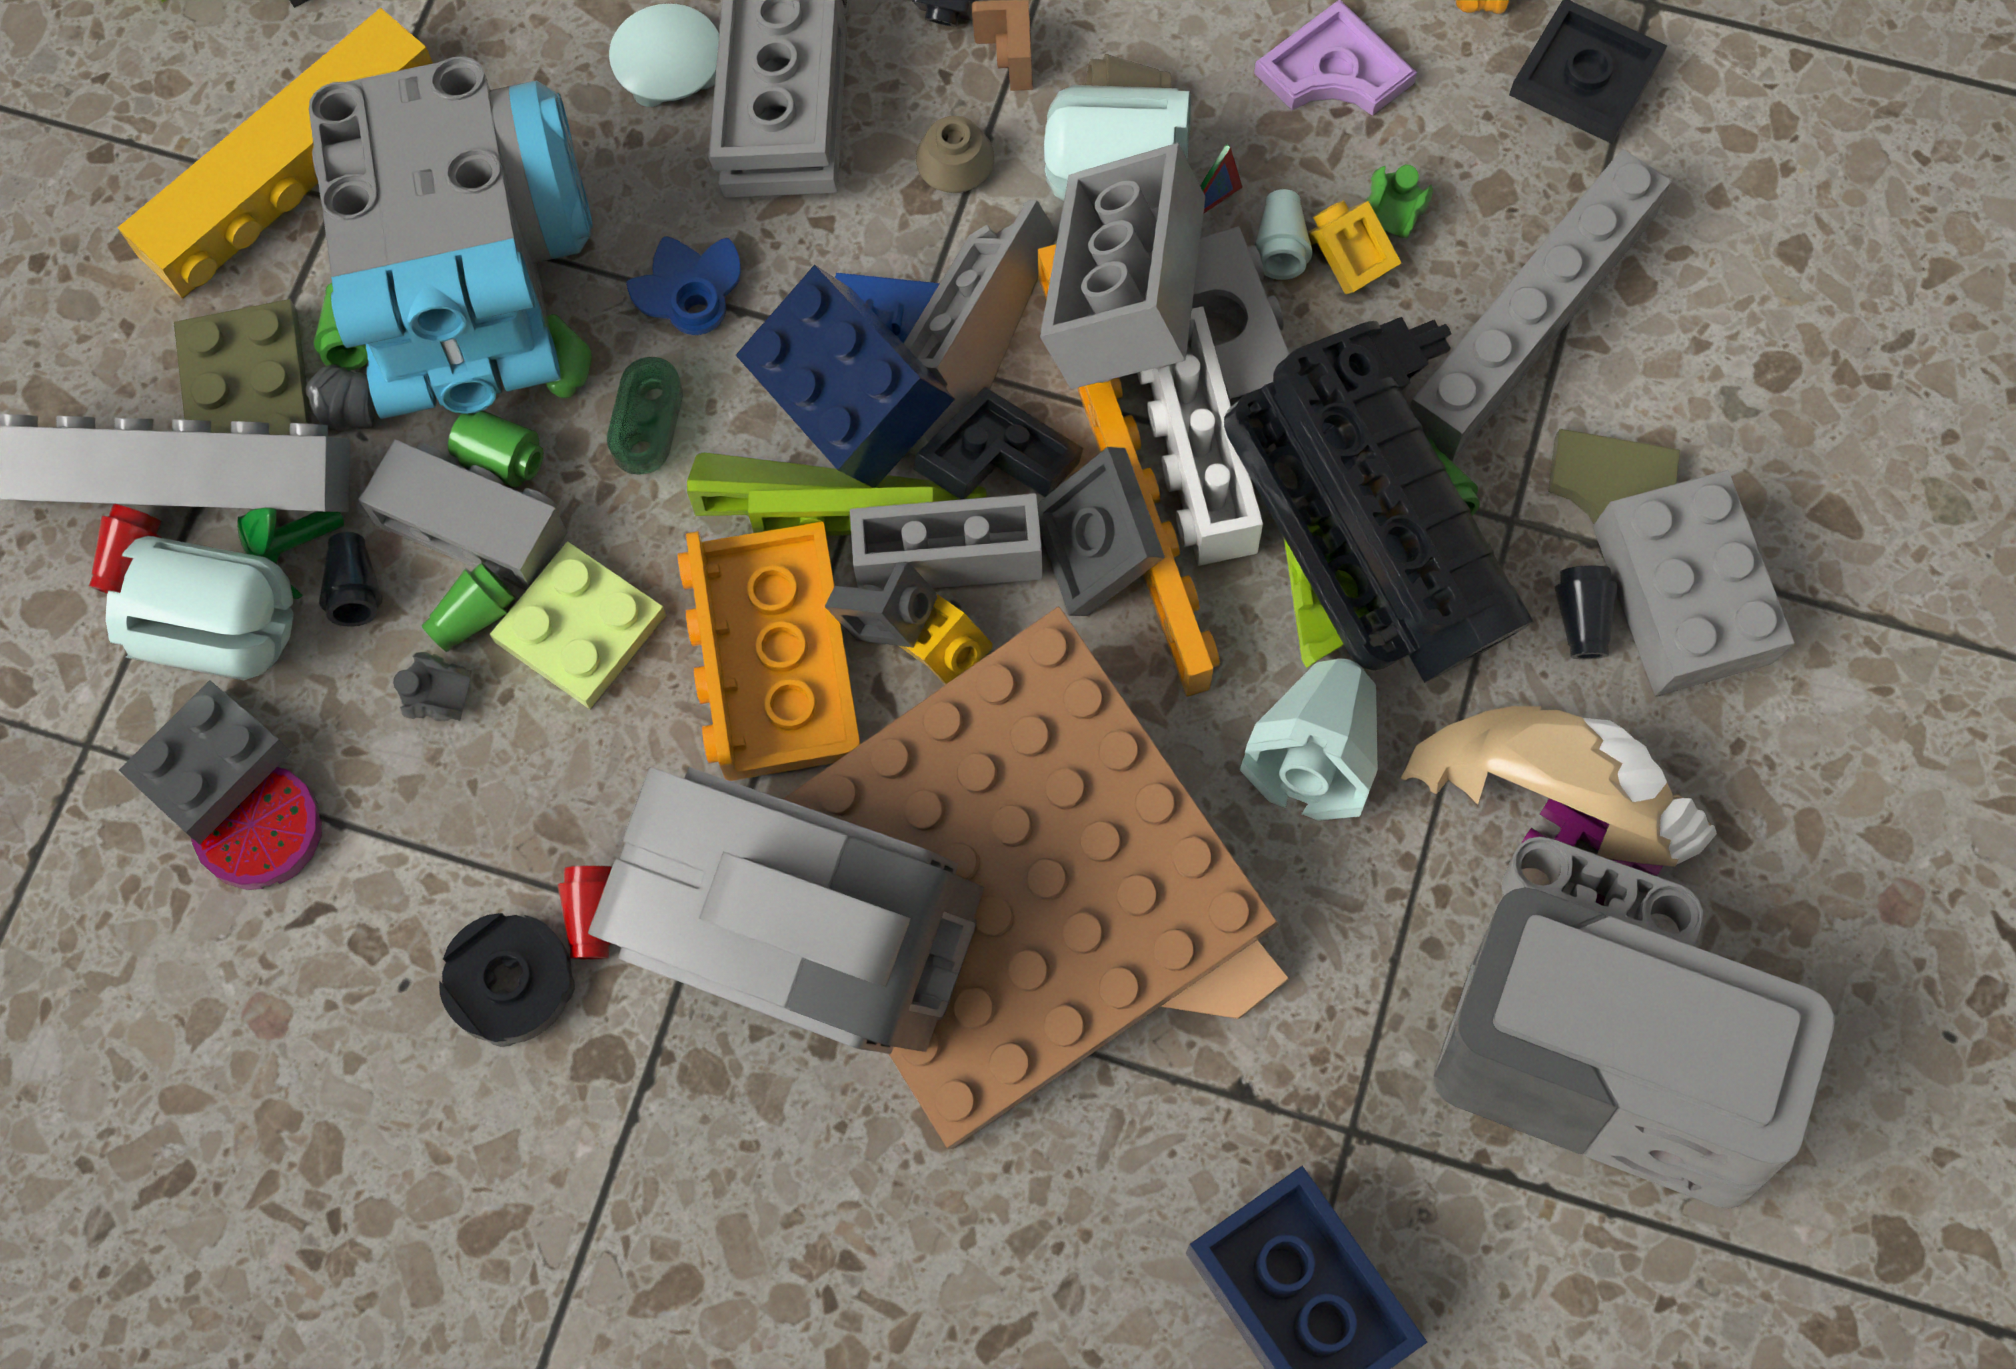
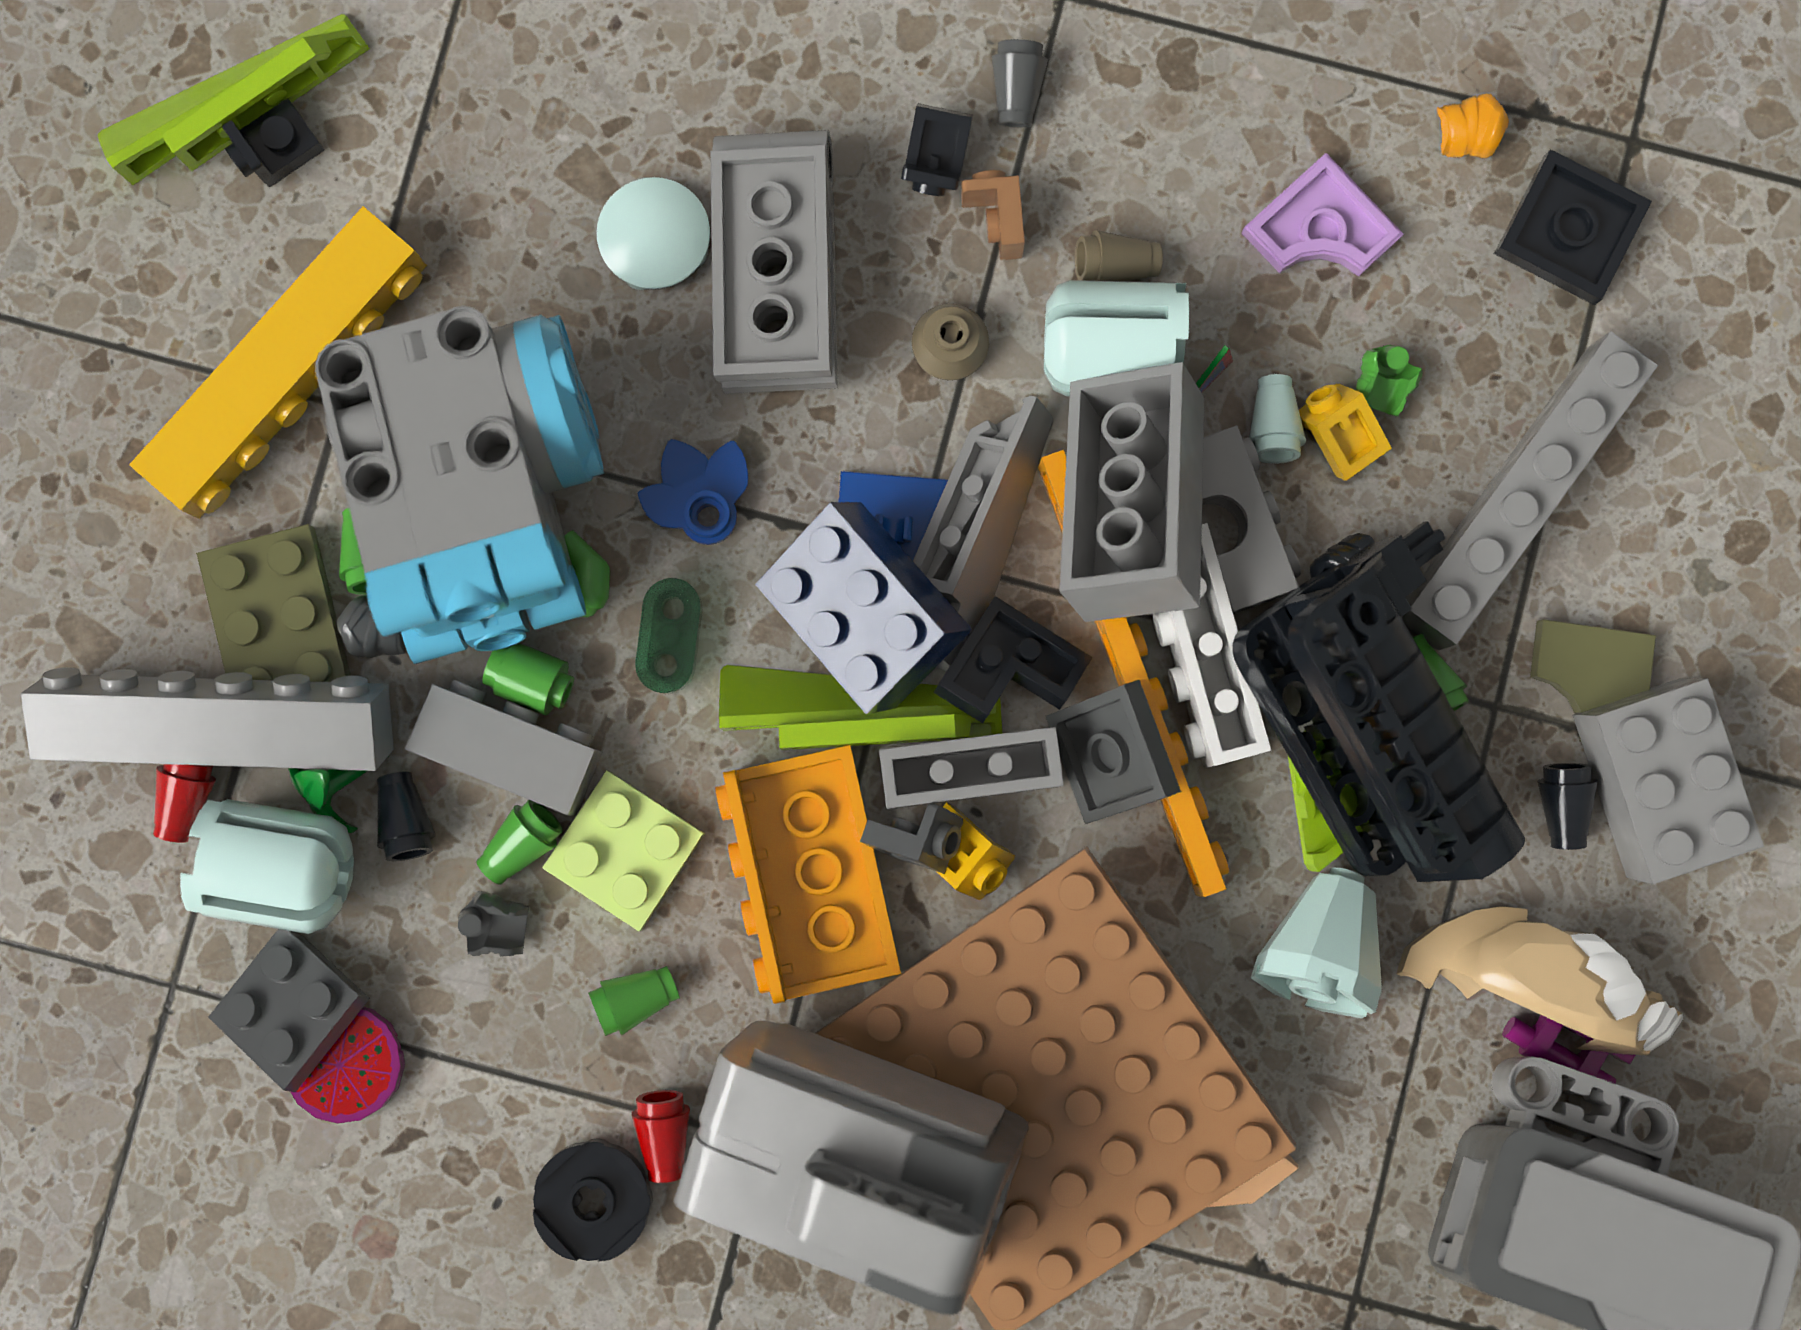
camera: 10 degrees left, 15 degrees up
none -> bright green cone [588,966,680,1036]

